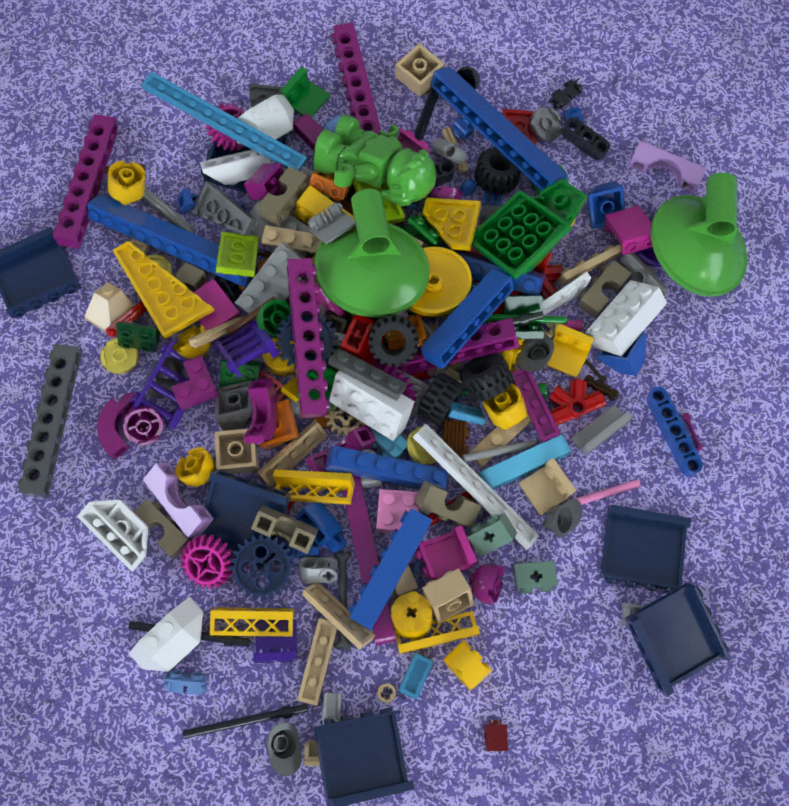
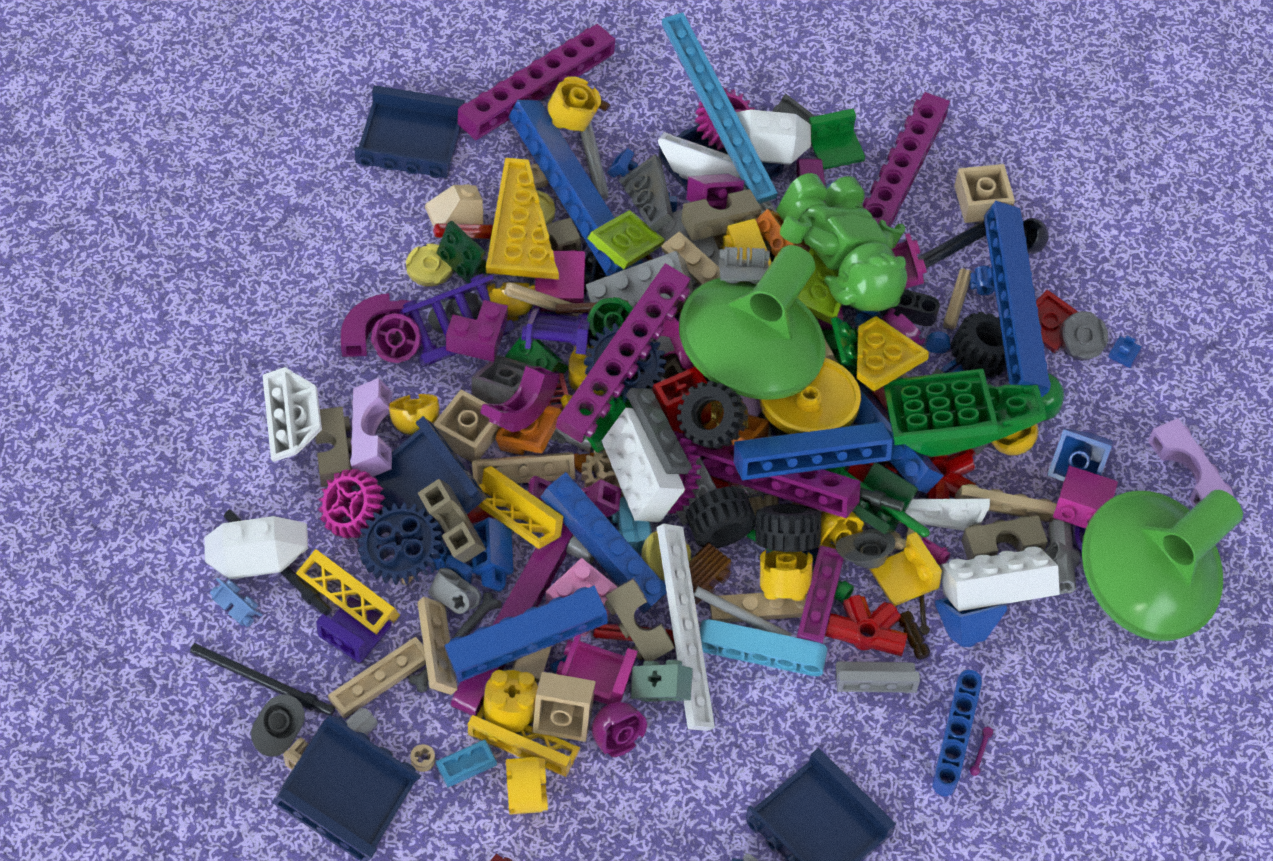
camera: 35 degrees right, 15 degrees down
dark grey brick [18,344,82,499] -> none
light grey piece [432,138,467,165] -> none
dark azure plate [447,402,486,425] -> none
sand green brick [512,560,558,594] -> none
tan bracket [519,458,576,516] -> none
dark grey piece [542,498,582,538] -> none
black hinge [547,77,583,110] -> none
black beam [562,117,610,160] -> none
bright pink bar [564,479,641,505] -> none

